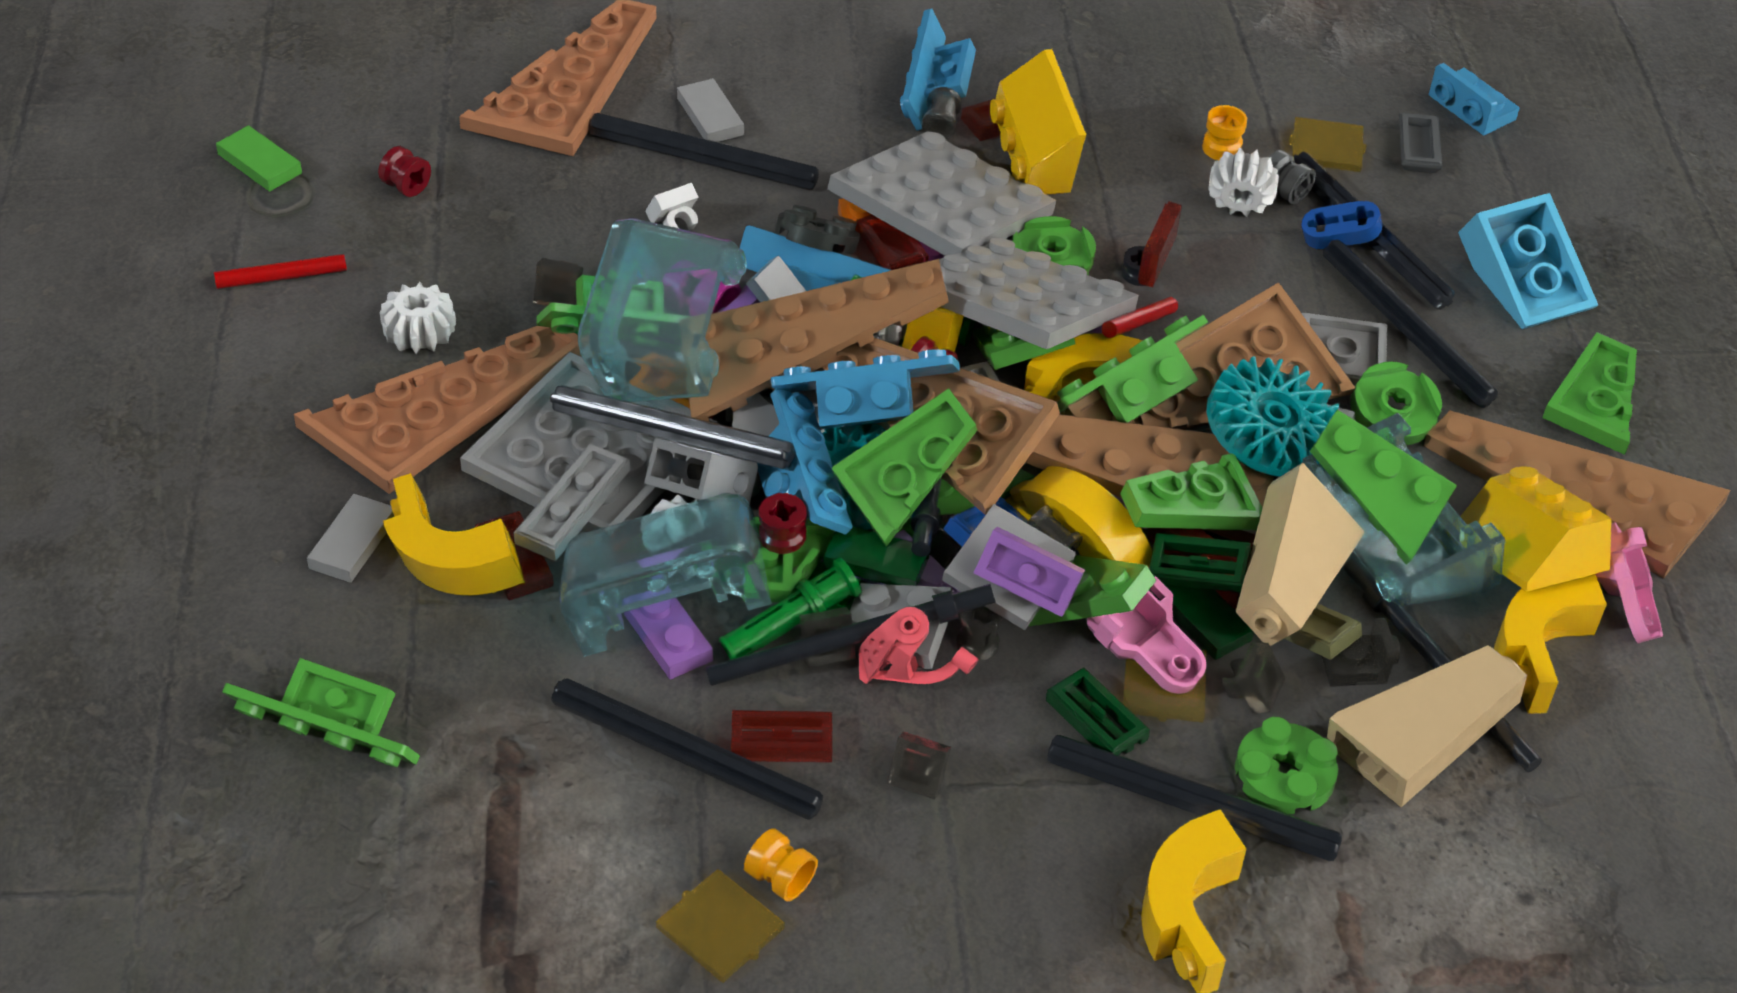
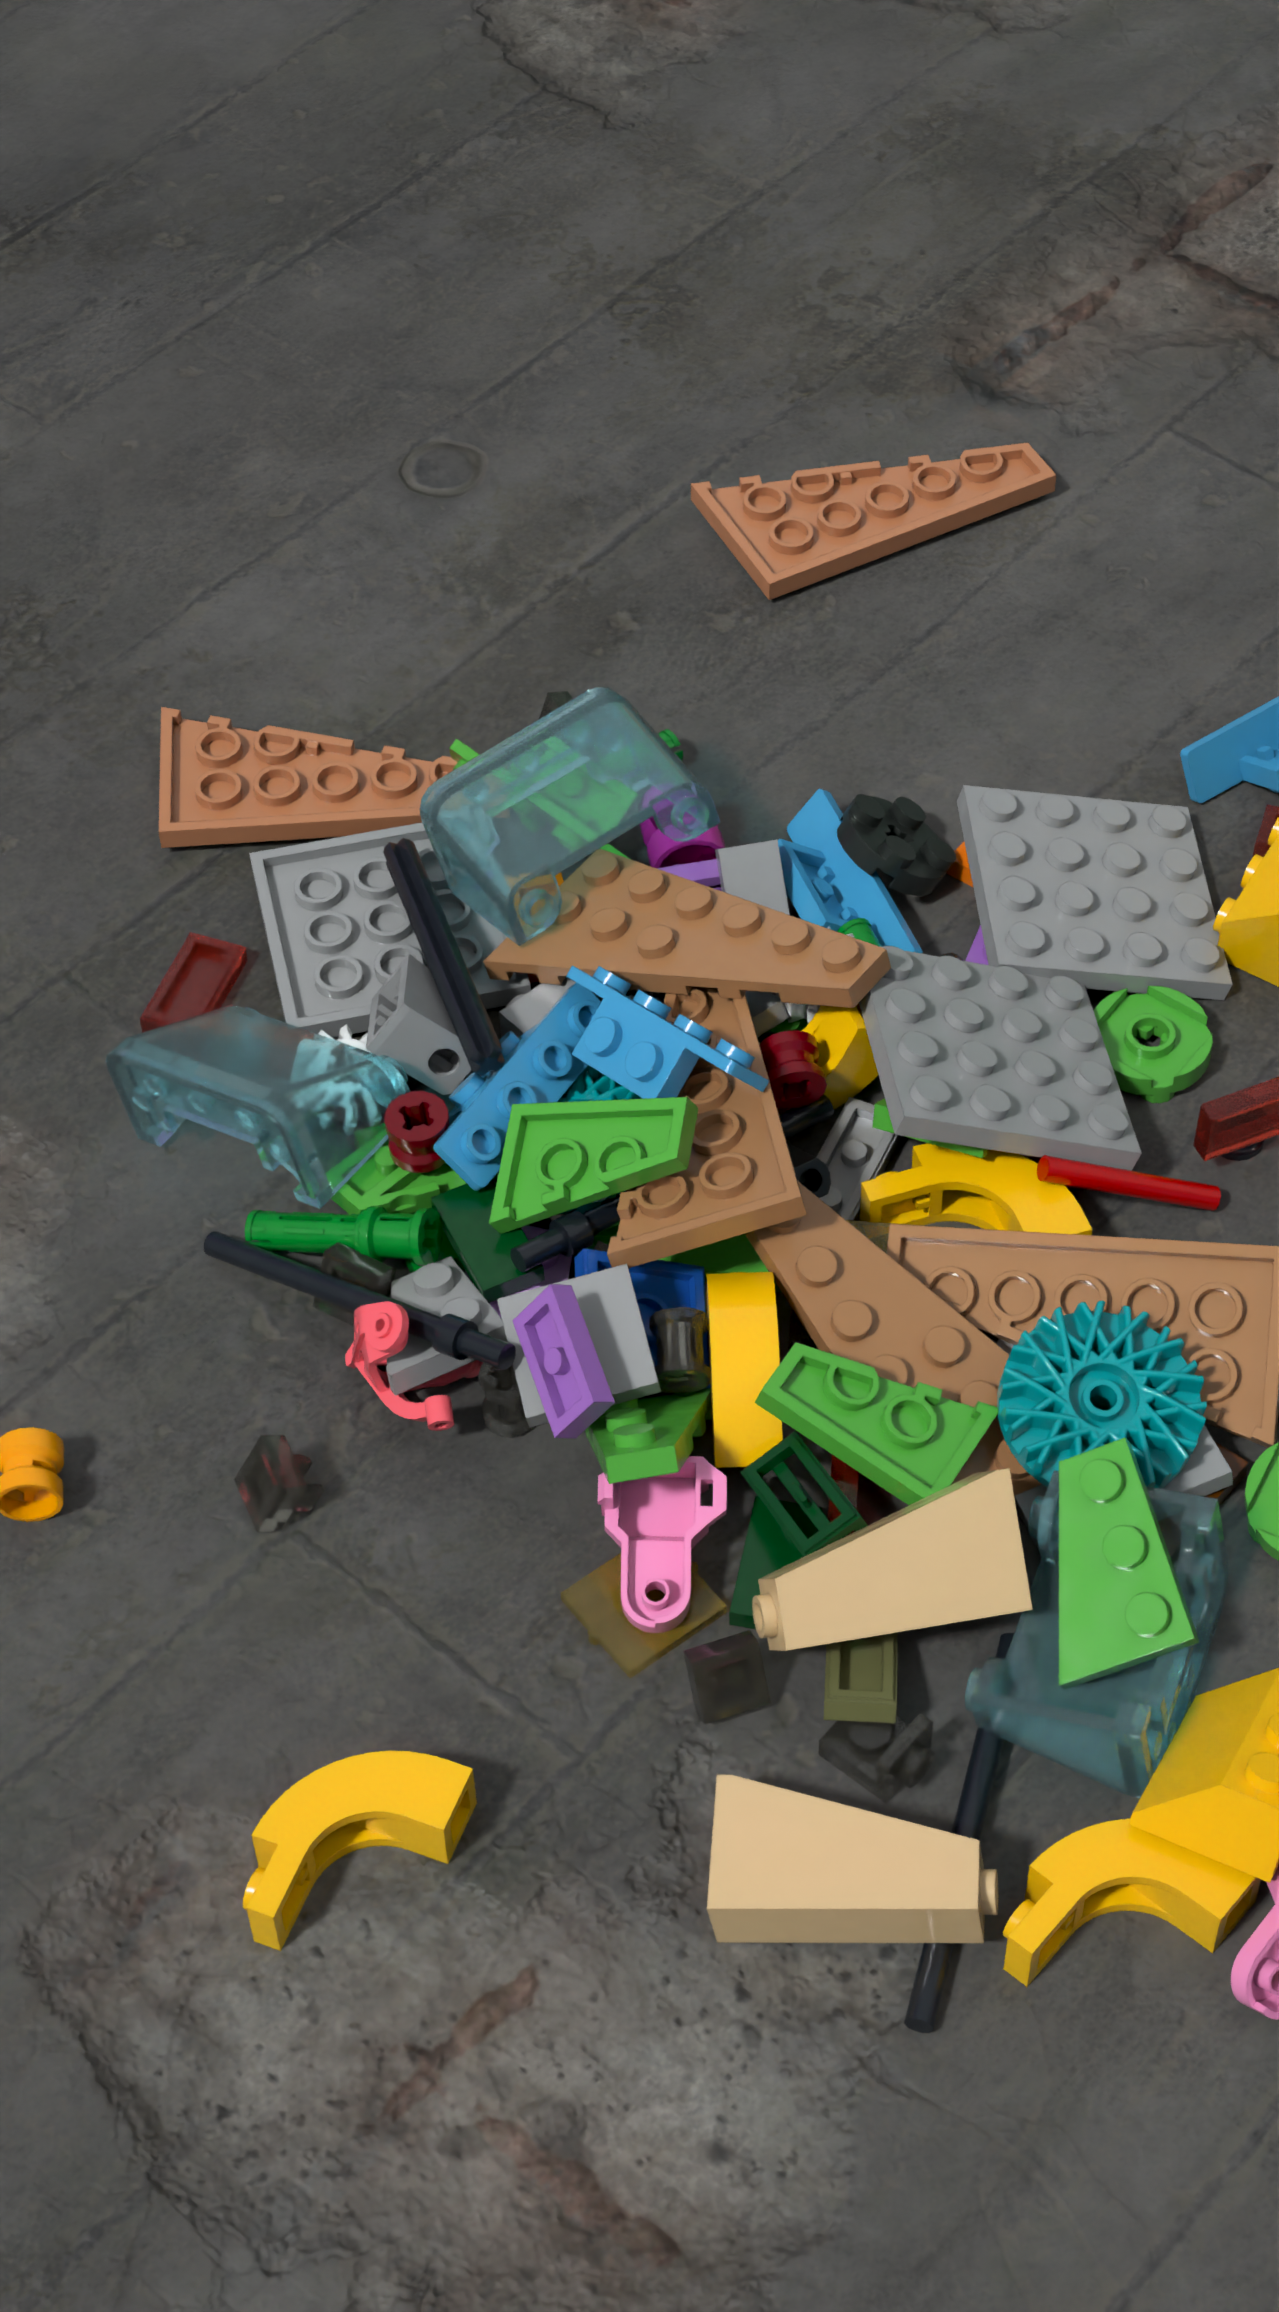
camera: 50 degrees right, 5 degrees up
red bar [214,254,347,289] -> none
bright green tile [216,125,302,192] -> none
light grey tile [307,494,394,583] -> none
dark red wheel [378,146,432,197] -> none
white gear [380,282,456,354] -> none
yellow arch [383,473,525,596] -> none
light grey tile [514,443,630,561] -> none
black axle [551,678,823,820] -> none
black axle [589,113,819,190] -> none
medium lavender plate [623,584,713,679] -> none
white tile [645,183,699,237] -> none
light grey tile [677,78,744,142] -> none
clear red tile [731,710,833,762] -> none
clear red tile [856,215,929,270] -> none
clear smoke bush [922,87,962,139] -> none
dark green tile [1045,667,1150,755] -> none
black axle [1047,735,1342,861] -> none
bright green bracket [1057,315,1208,423] -> none
bright green plate [1235,717,1338,814] -> none

